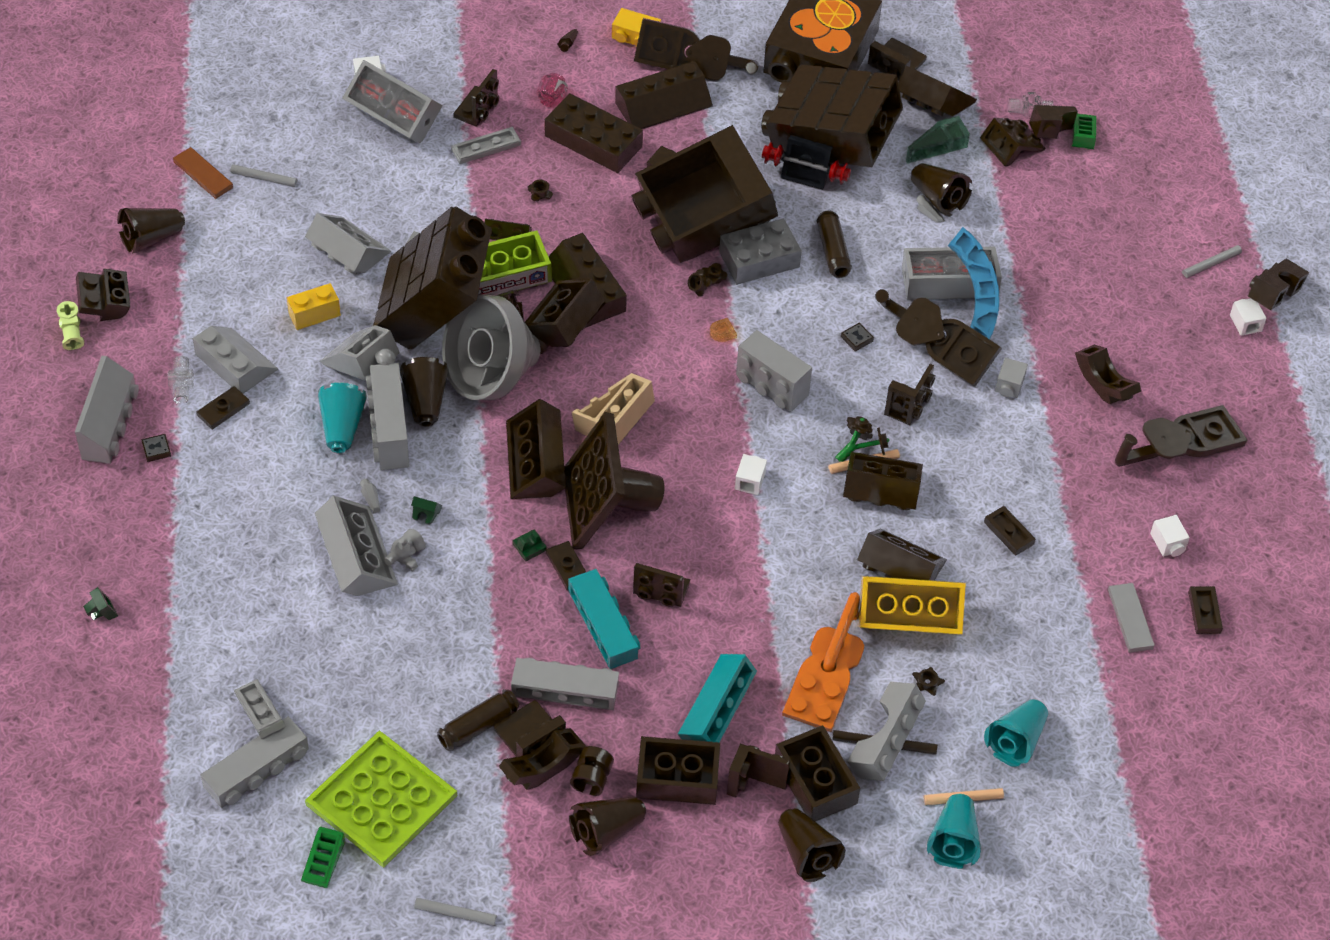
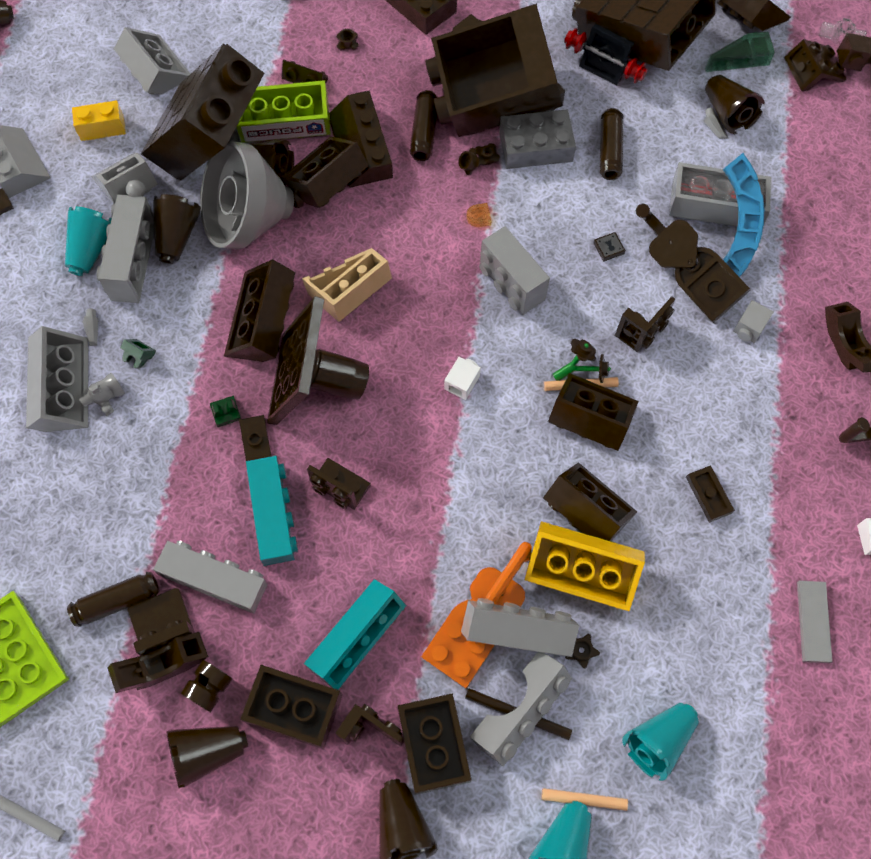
camera: 15 degrees right, 15 degrees up
none -> dark brown axle [410,90,437,161]
none -> light grey brick [461,598,579,657]

